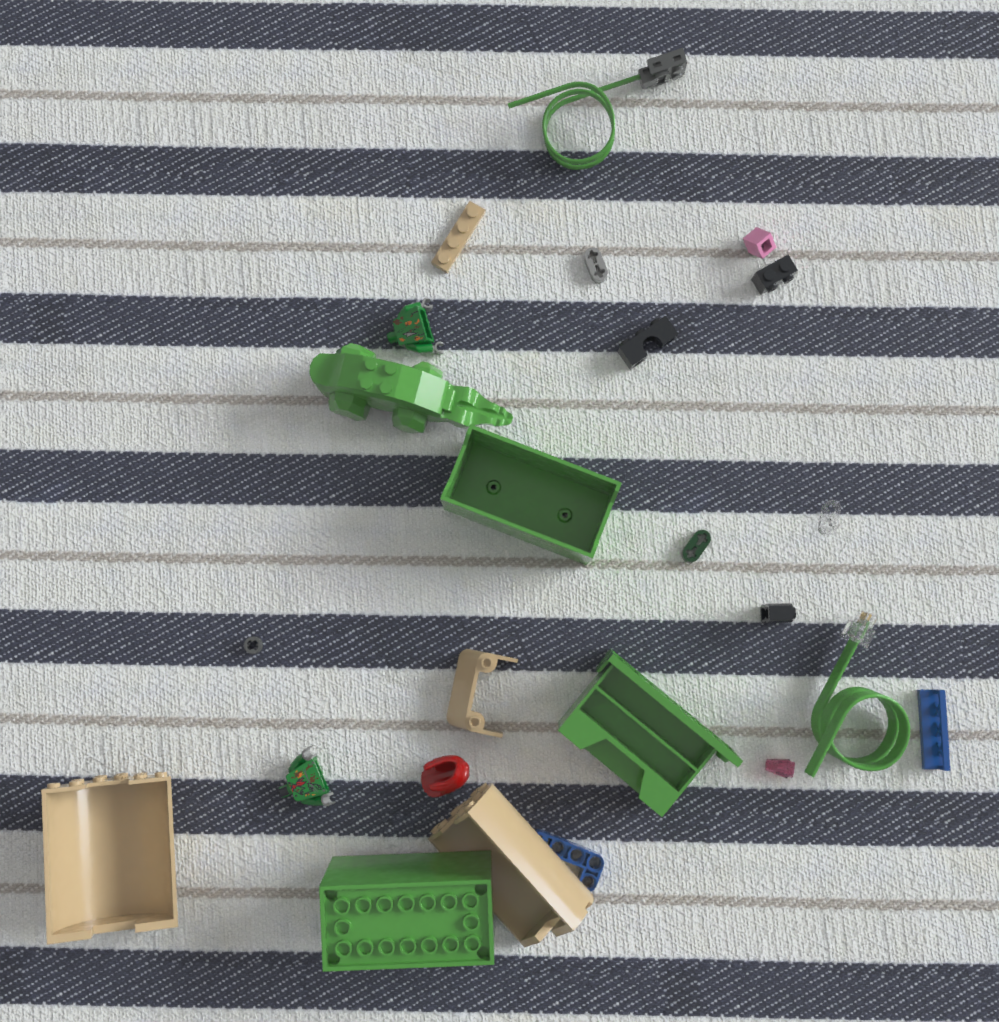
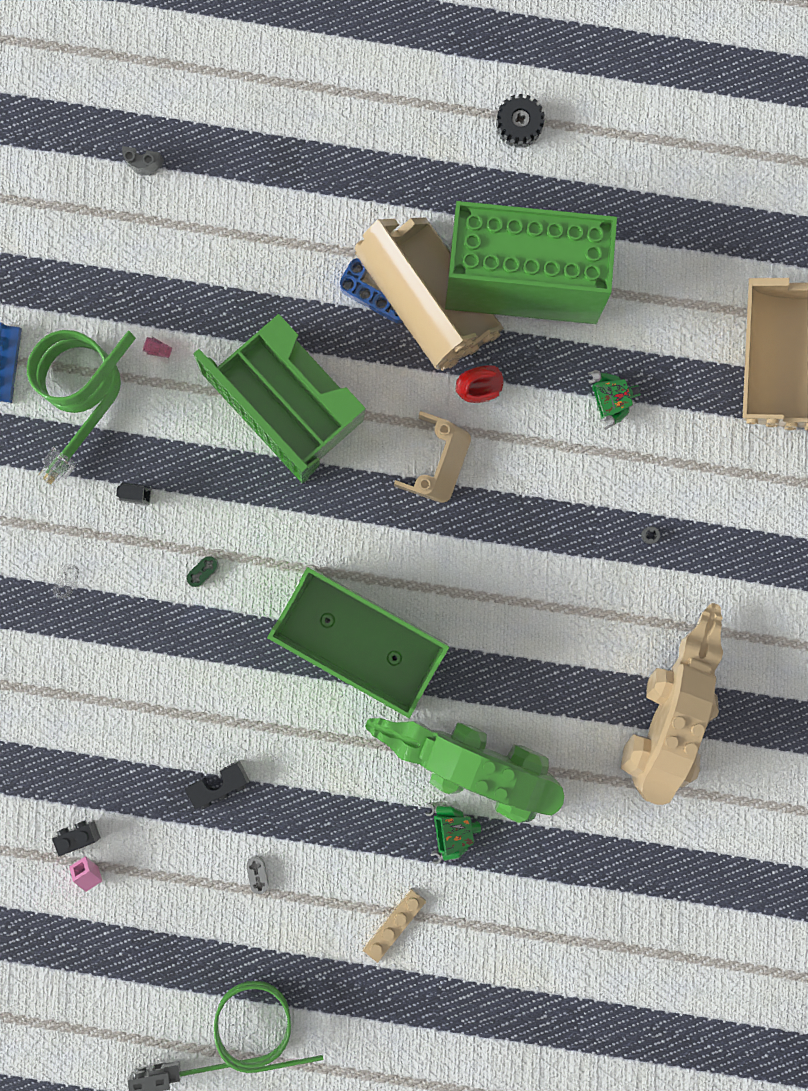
camera: 175 degrees left, 5 degrees up
none -> dark grey cylinder [122,146,164,176]
none -> tan animal [621,603,723,805]

